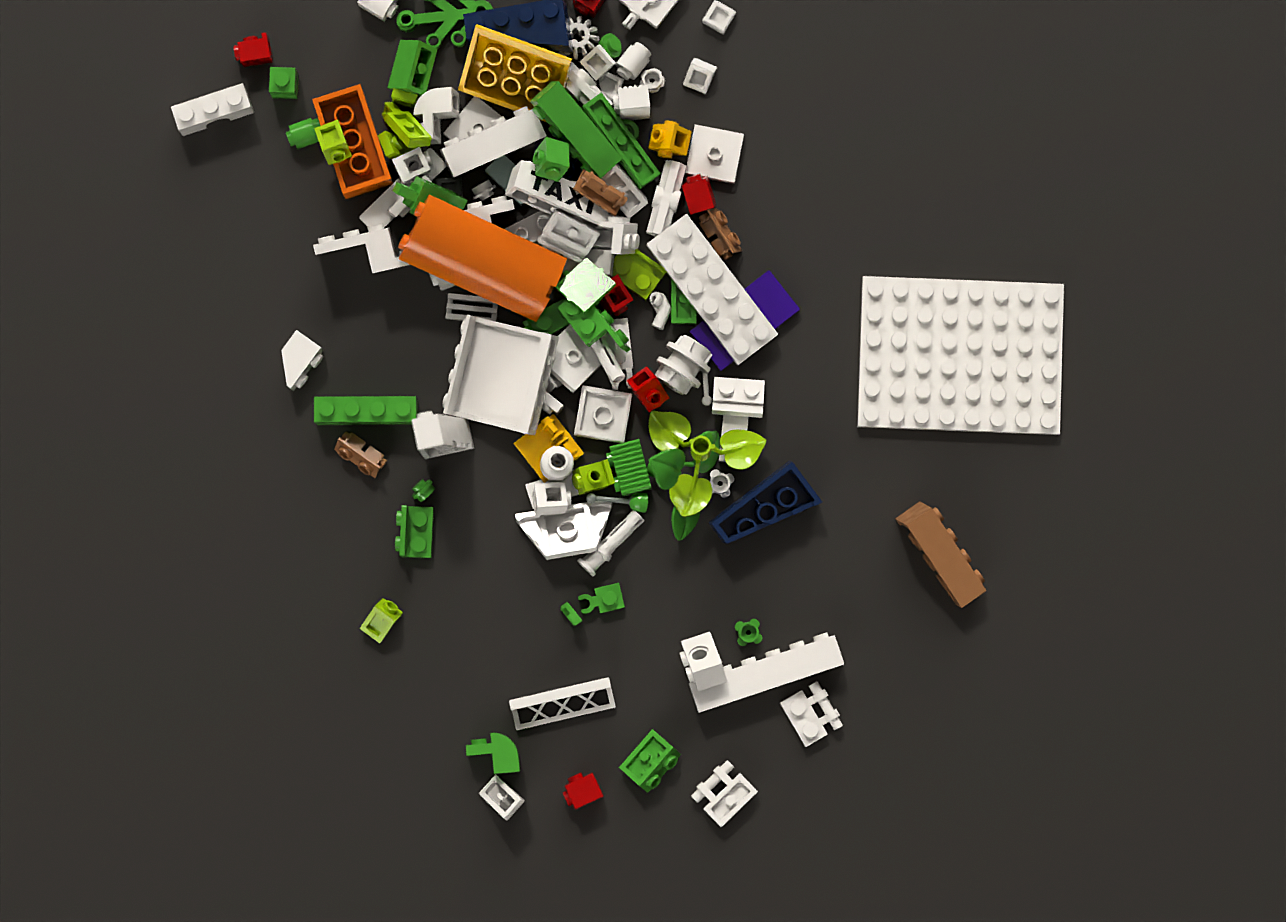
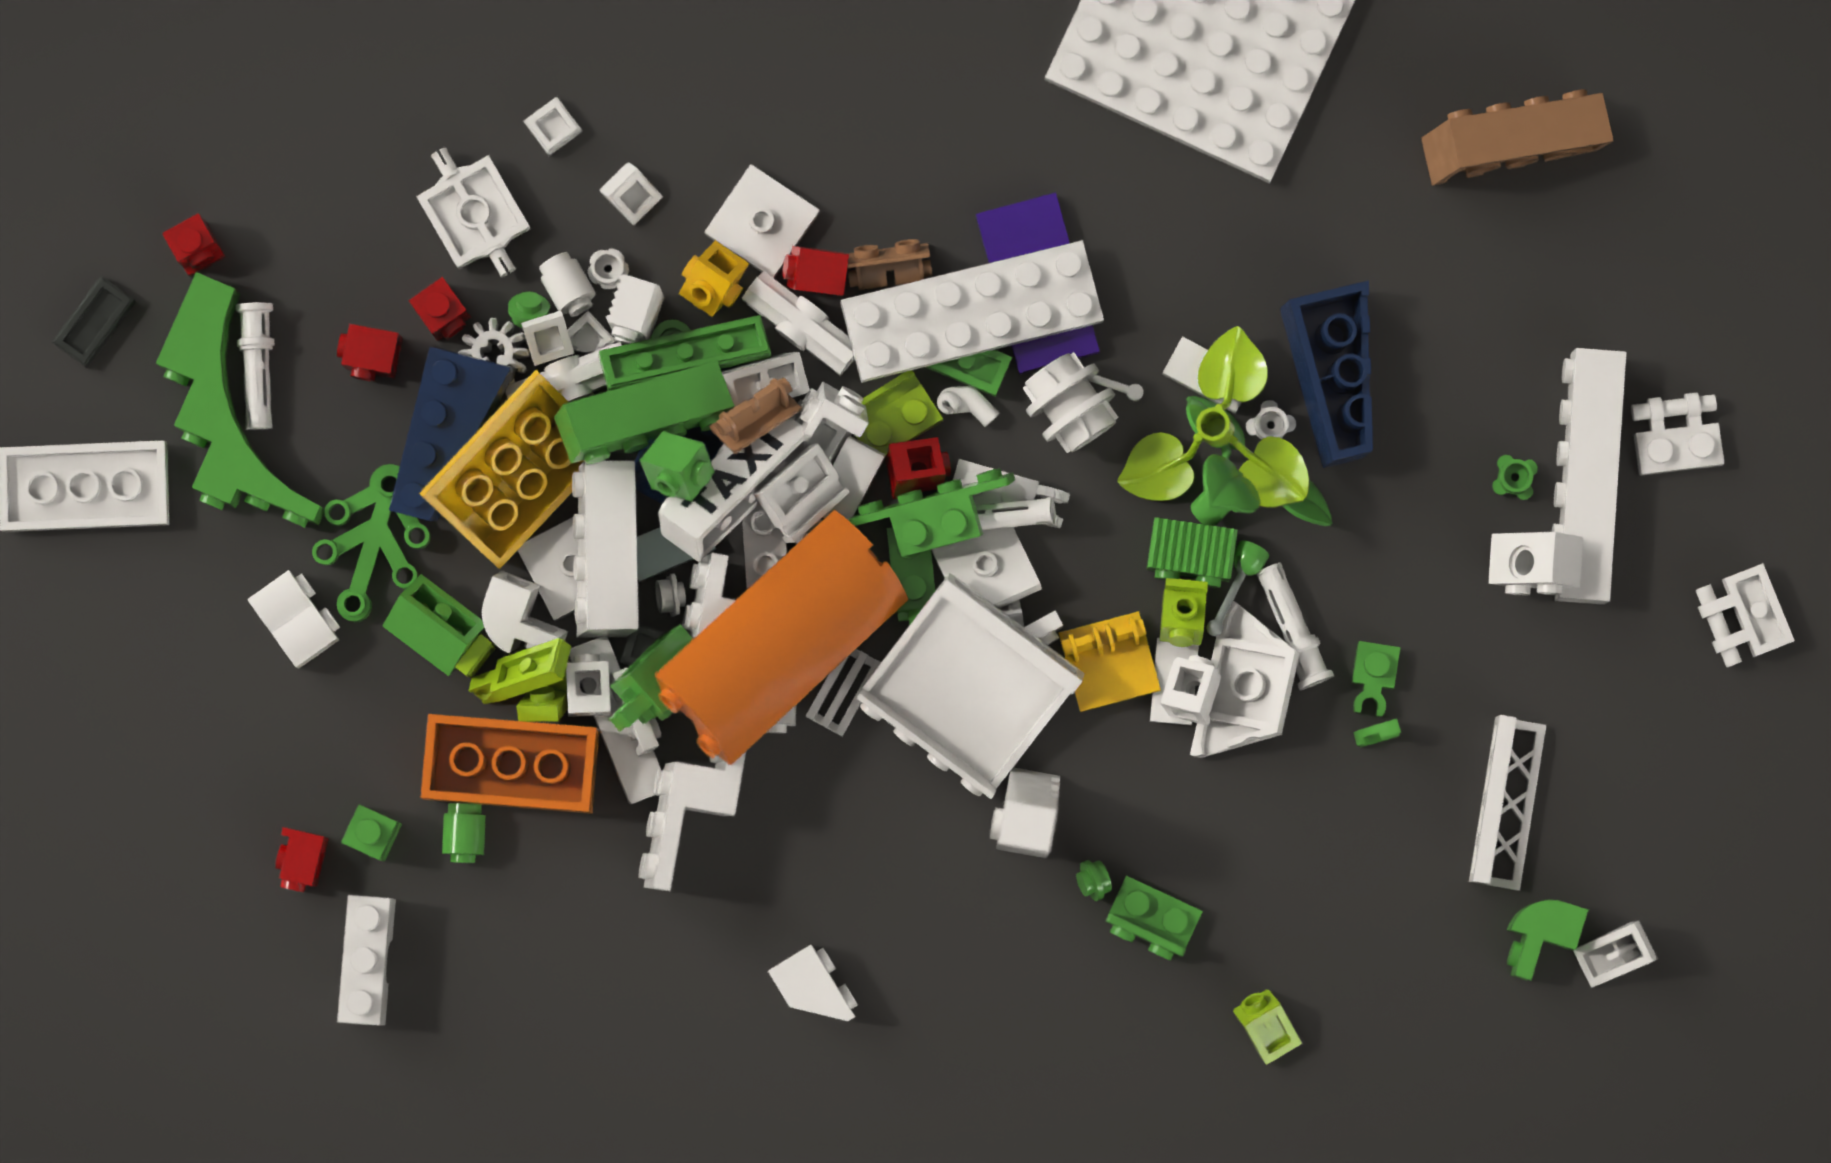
camera: 60 degrees left, 0 degrees up
lime bracket [314,119,352,165] -> none
bright green brick [314,396,418,425] -> none
medium nougat hinge [334,431,387,478] -> none
white head [540,446,574,481] -> none
piece [555,258,616,314] -> none
red brick [562,772,604,809] -> none
white plate [574,385,632,444] -> none
bright green bracket [619,729,681,793] -> none
red brick [626,366,669,412] -> none
white plate [712,377,765,418] -> none

